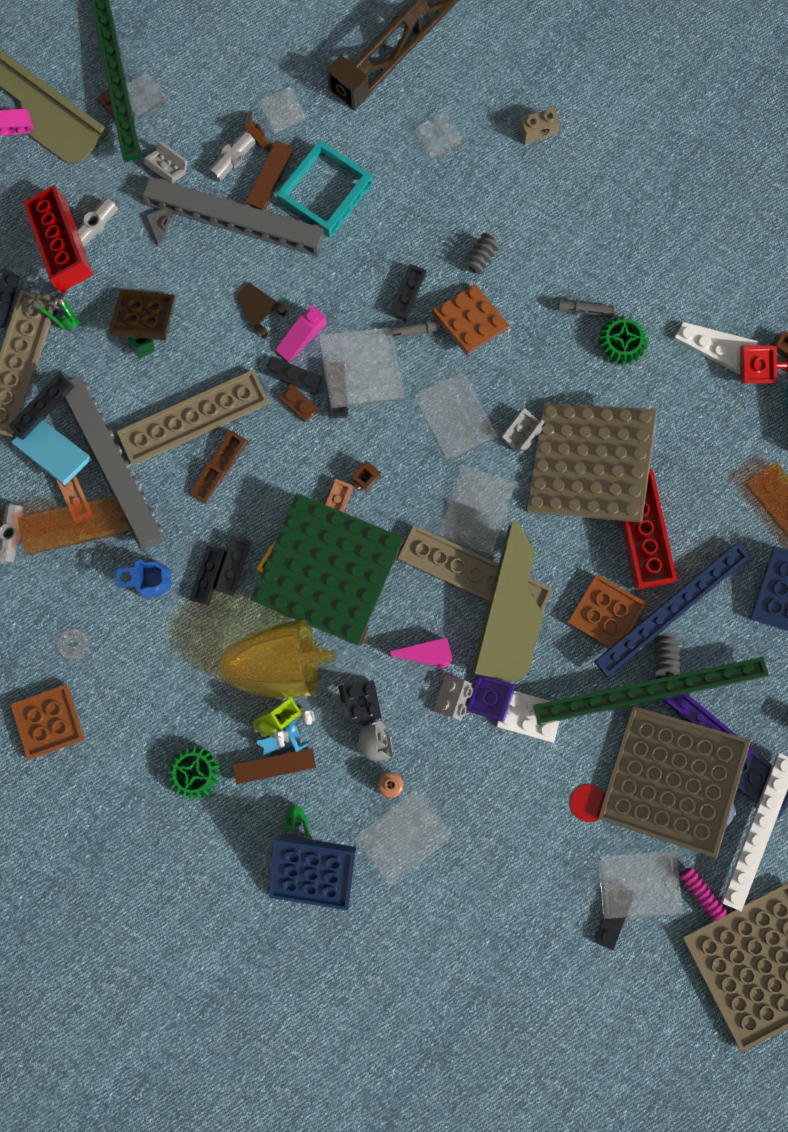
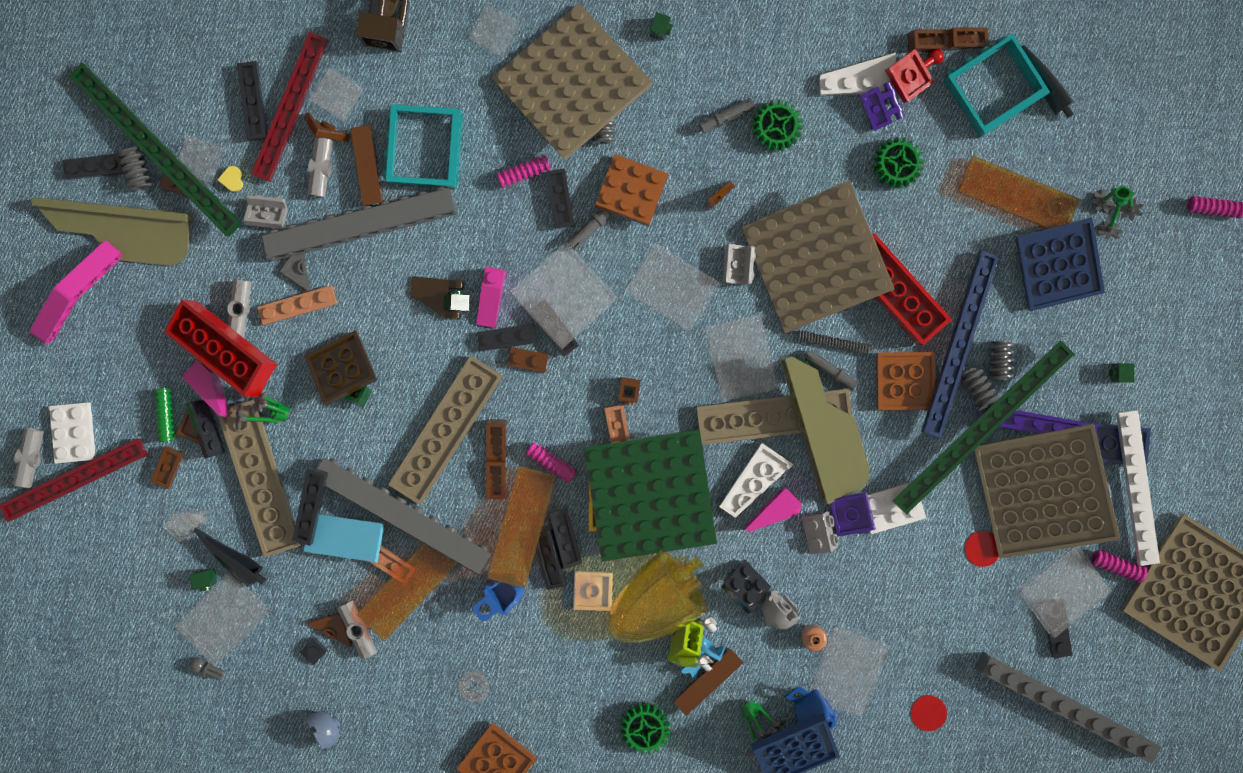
camera: 30 degrees left, 10 degrees up
none -> black plate [62,154,124,180]
none -> dark grey piece [117,147,152,191]
none -> dark pink slope [182,360,230,418]
none -> light yellow tile [218,166,243,192]
none -> black plate [237,61,267,141]
none -> dark red plate [251,32,328,182]
none -> nougat plate [258,285,338,326]
none -> plate [443,291,469,311]
none -> clear orange plate [487,466,556,589]
none -> dark tan plate [492,3,653,160]
none -> dark pink piece [497,154,550,189]
none -> dark pink piece [525,442,577,483]
none -> tile [573,570,613,611]
none -> dark green plate [650,12,673,40]
none -> reddish brown tile [705,181,735,210]
none -> white wing [719,443,794,517]
none -> blue piece [785,687,837,729]
none -> dark grey piece [797,329,873,355]
none -> dark grey pin [804,350,859,391]
none -> dark purple plate [859,81,904,131]
none -> green gear [872,137,925,189]
none -> red sticker [911,695,947,731]
none -> dark grey brick [975,652,1161,764]
none -> dark grey piece [989,341,1014,380]

